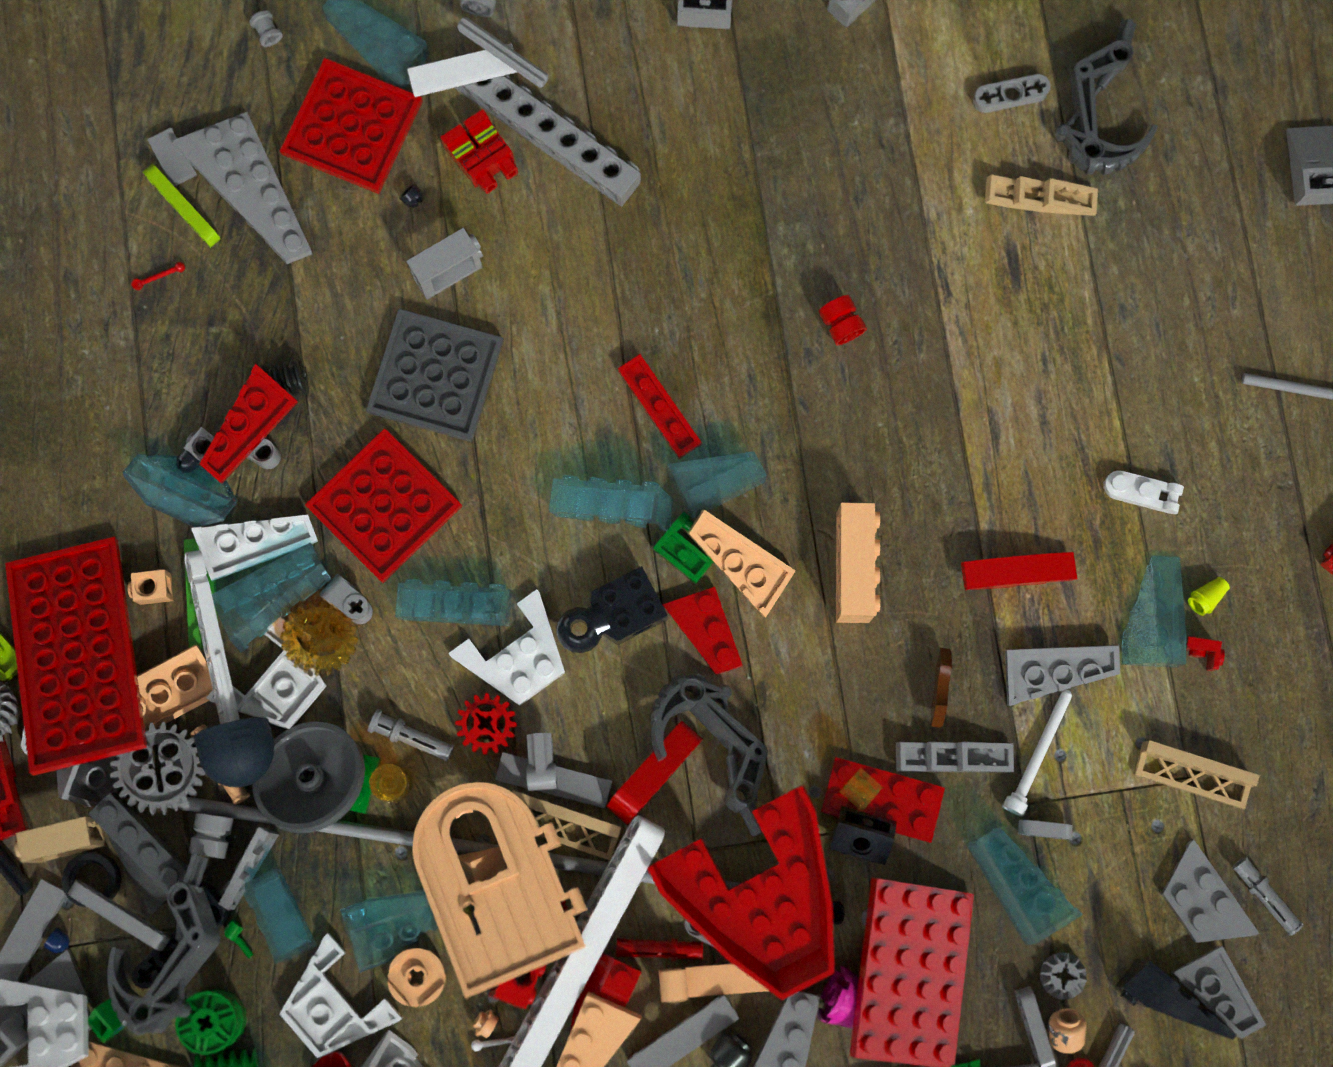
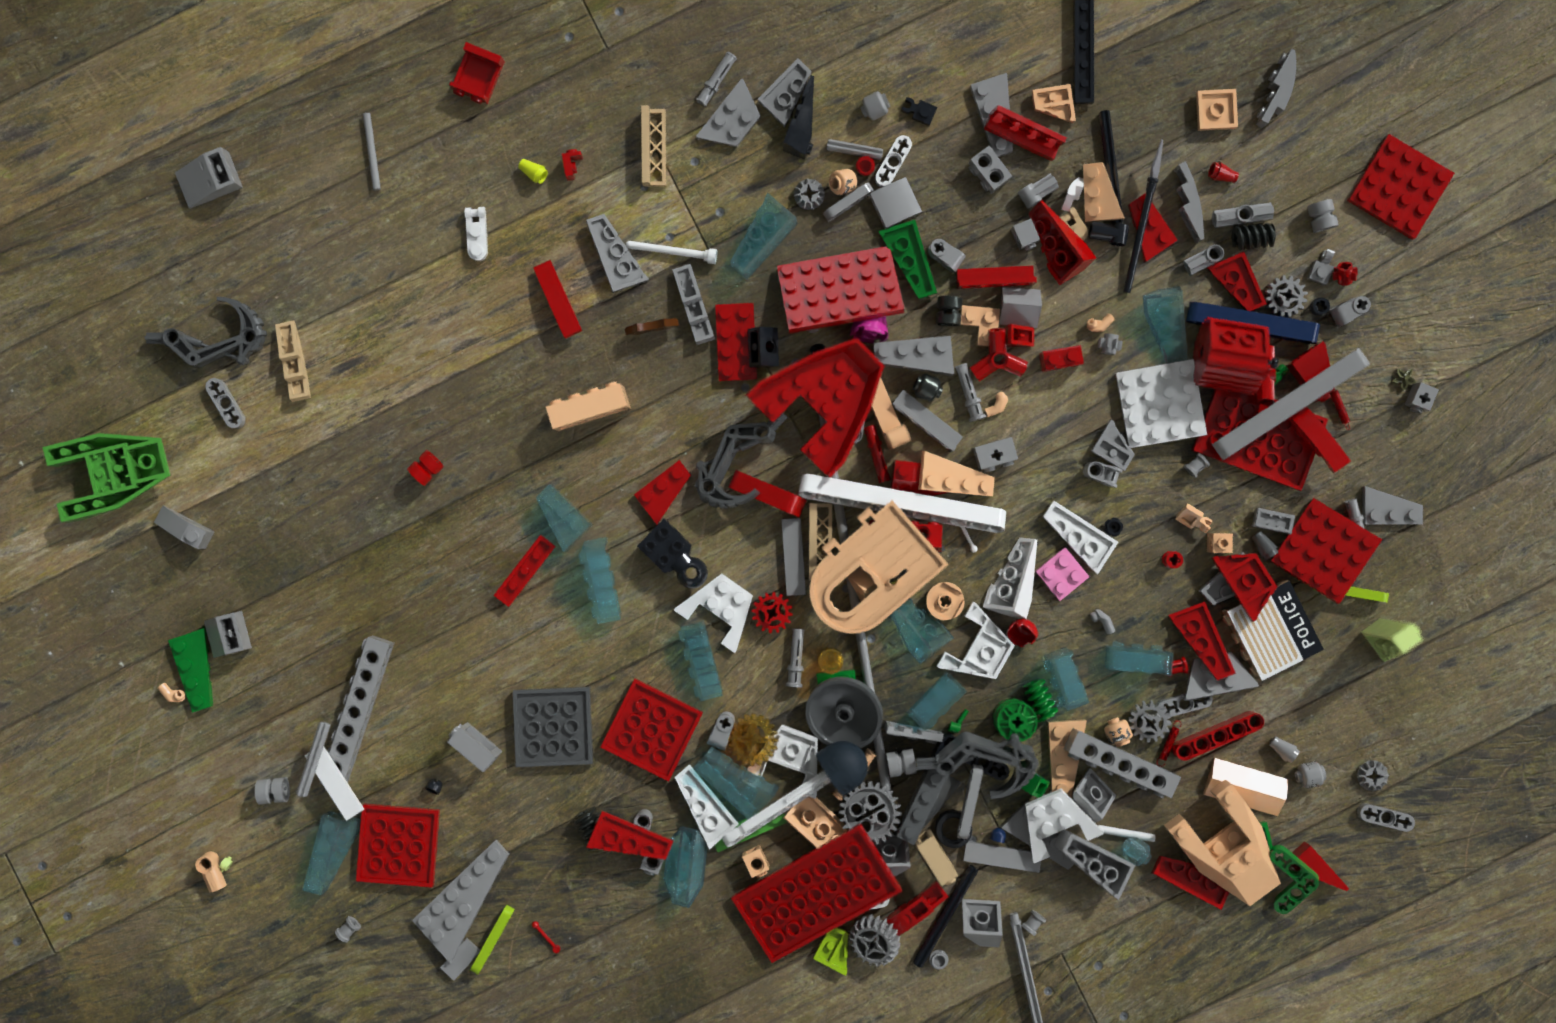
camera: 110 degrees left, 10 degrees up
black hinge [176,449,200,473] -> none
red hips [440,109,518,194] -> none
light nougat plate [473,1010,498,1038] -> none
light grey piece [526,733,557,791] -> none
green plate [653,511,714,584] -> none
light nougat wing [688,509,795,618] -> none
clear yellow brick [839,768,883,810] -> none
light grey beam [1018,820,1073,840] -> none
clear light blue wedge [1122,556,1186,668] -> none

